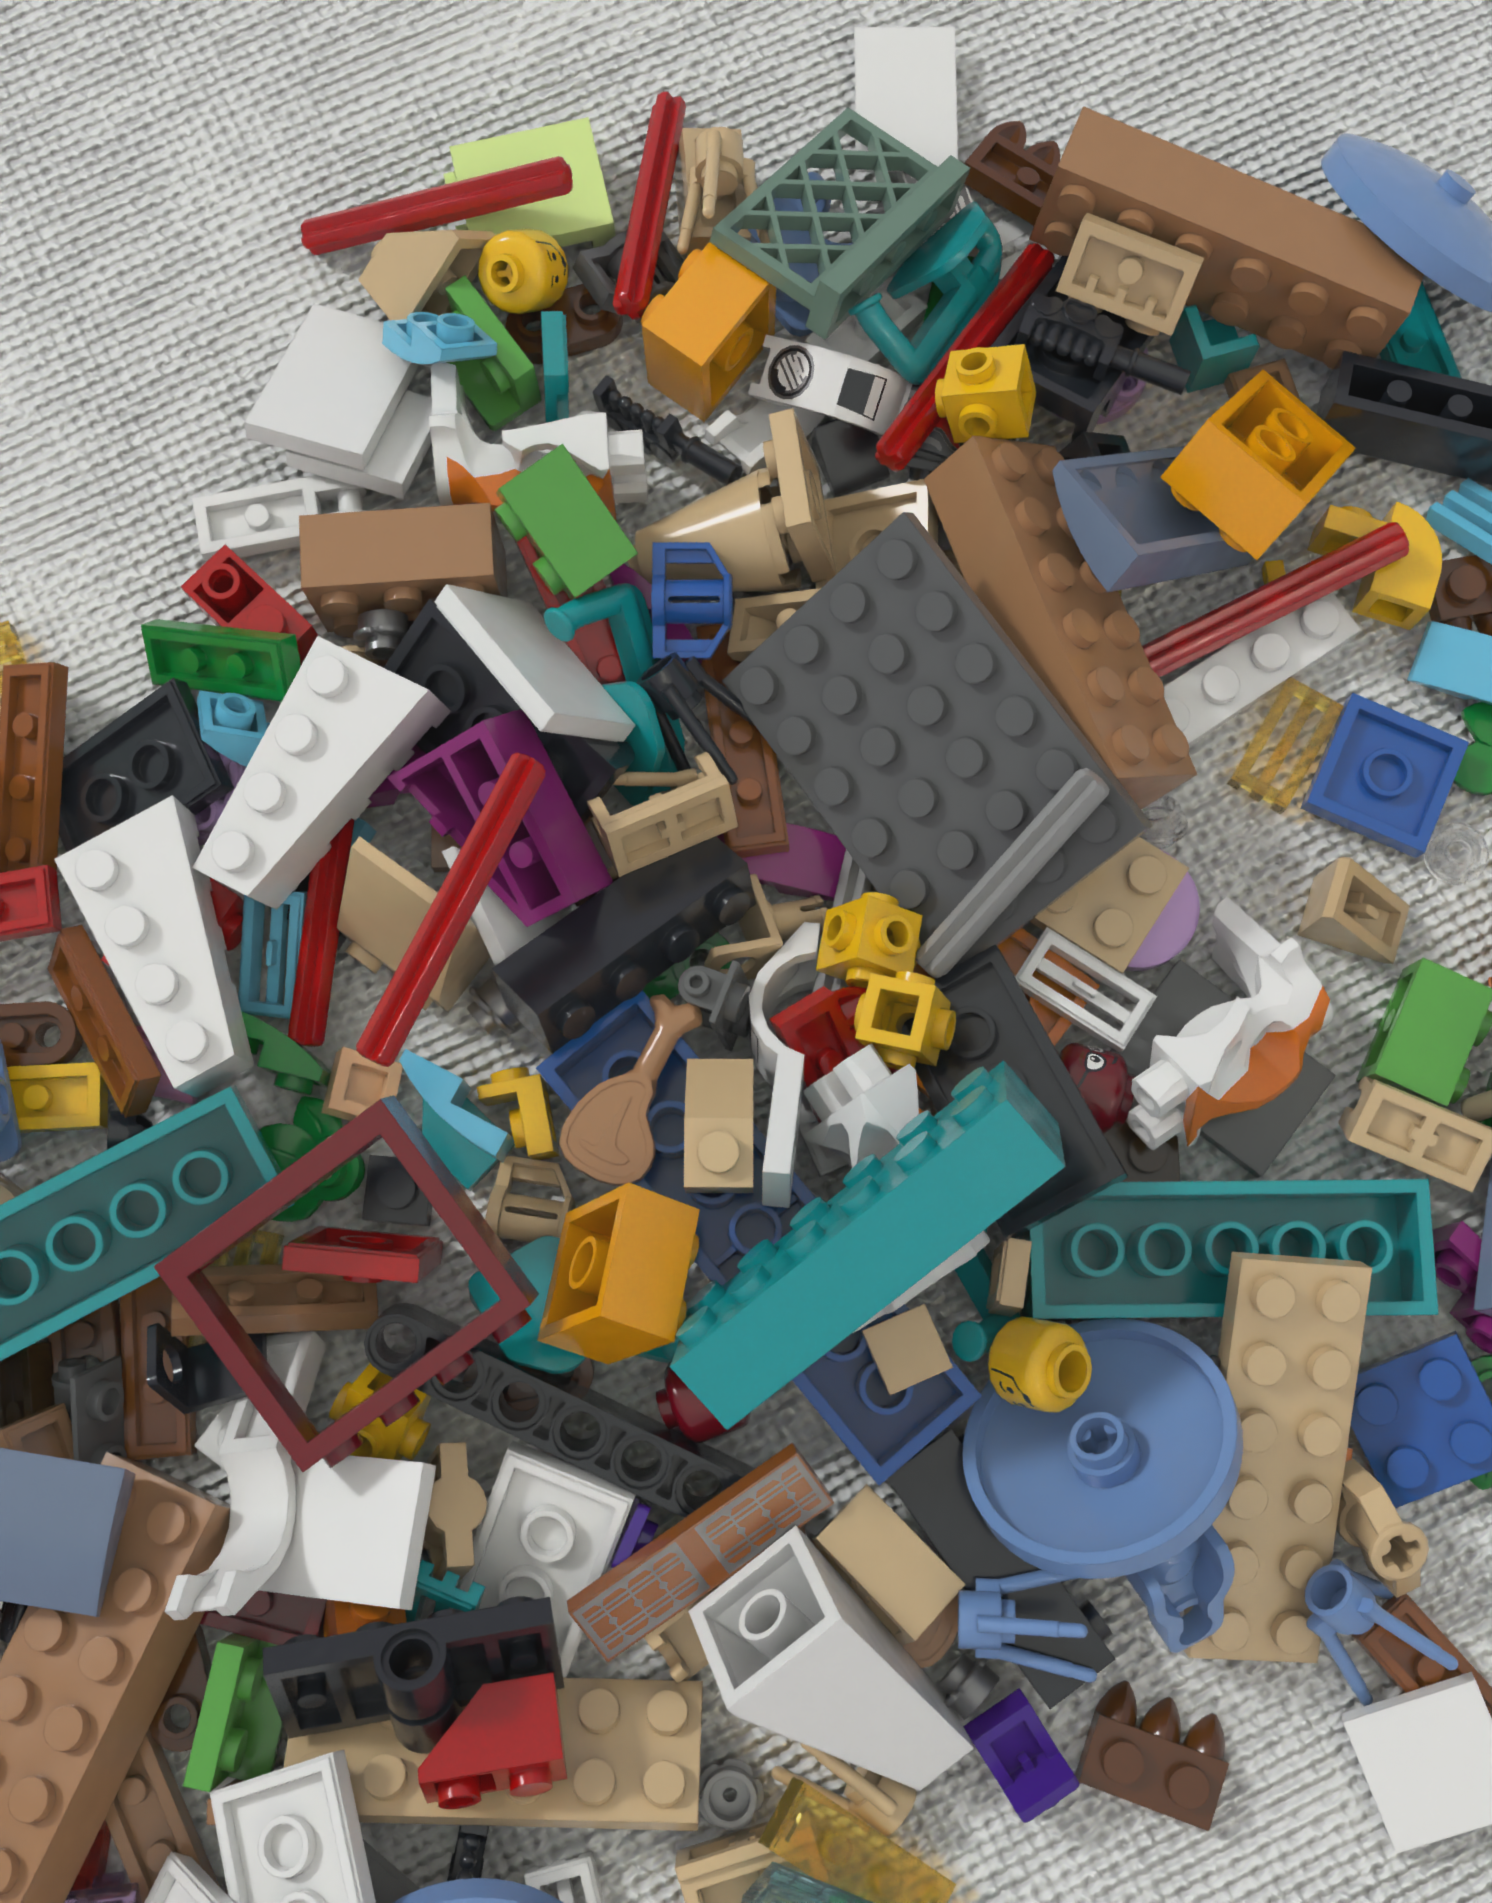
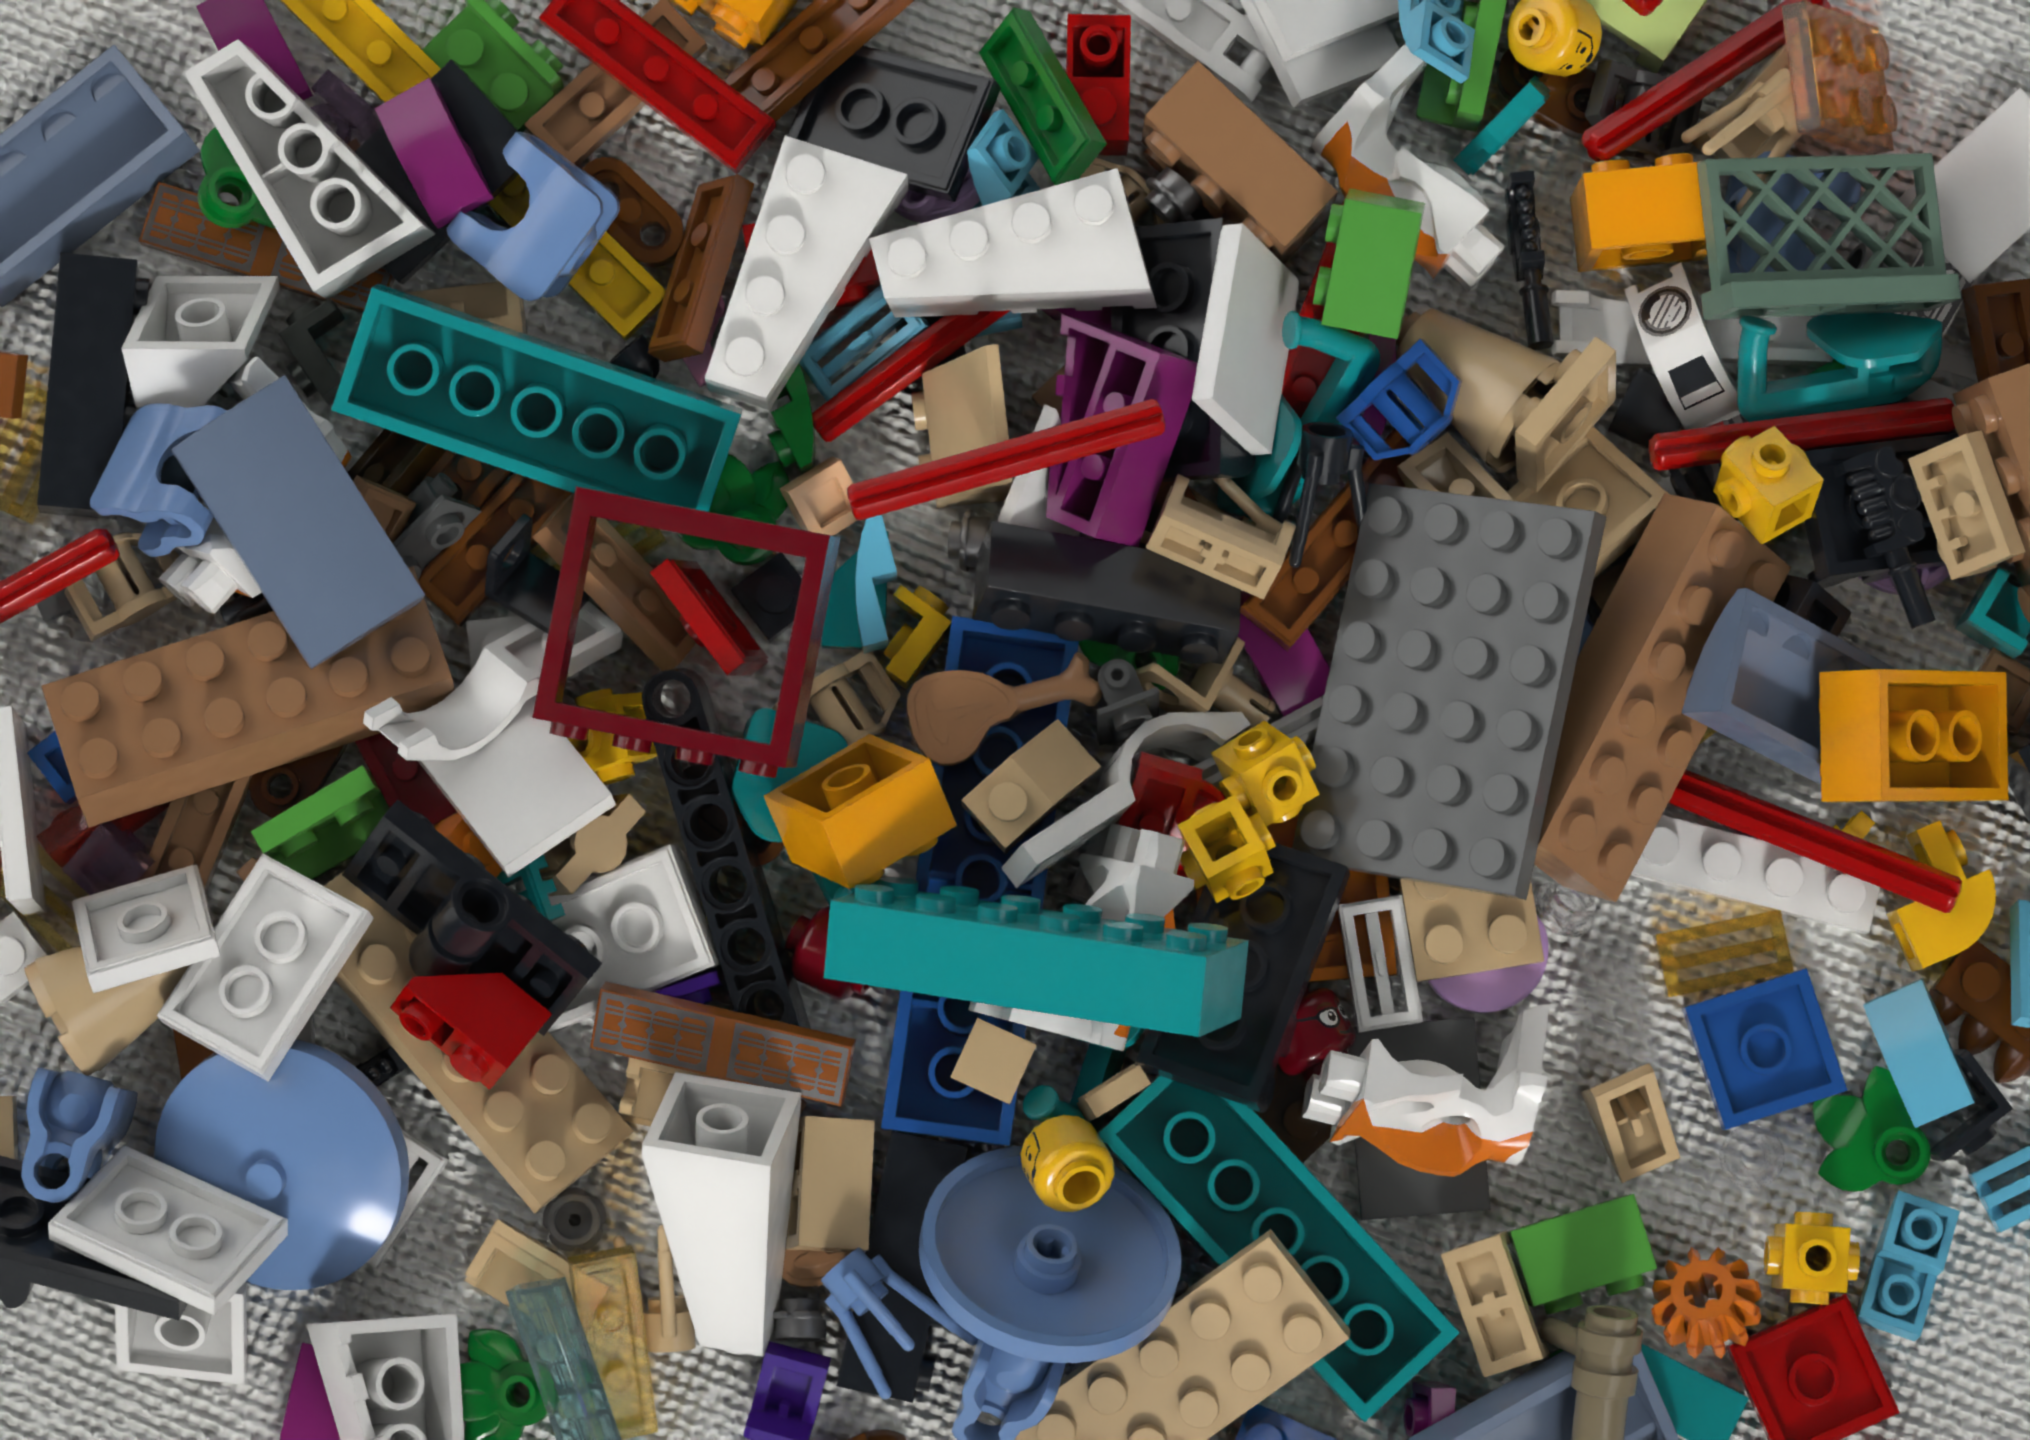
camera: 45 degrees right, 5 degrees up
light grey axle [915,768,1110,978] -> none
none -> clear orange plate [1781,1,1898,155]

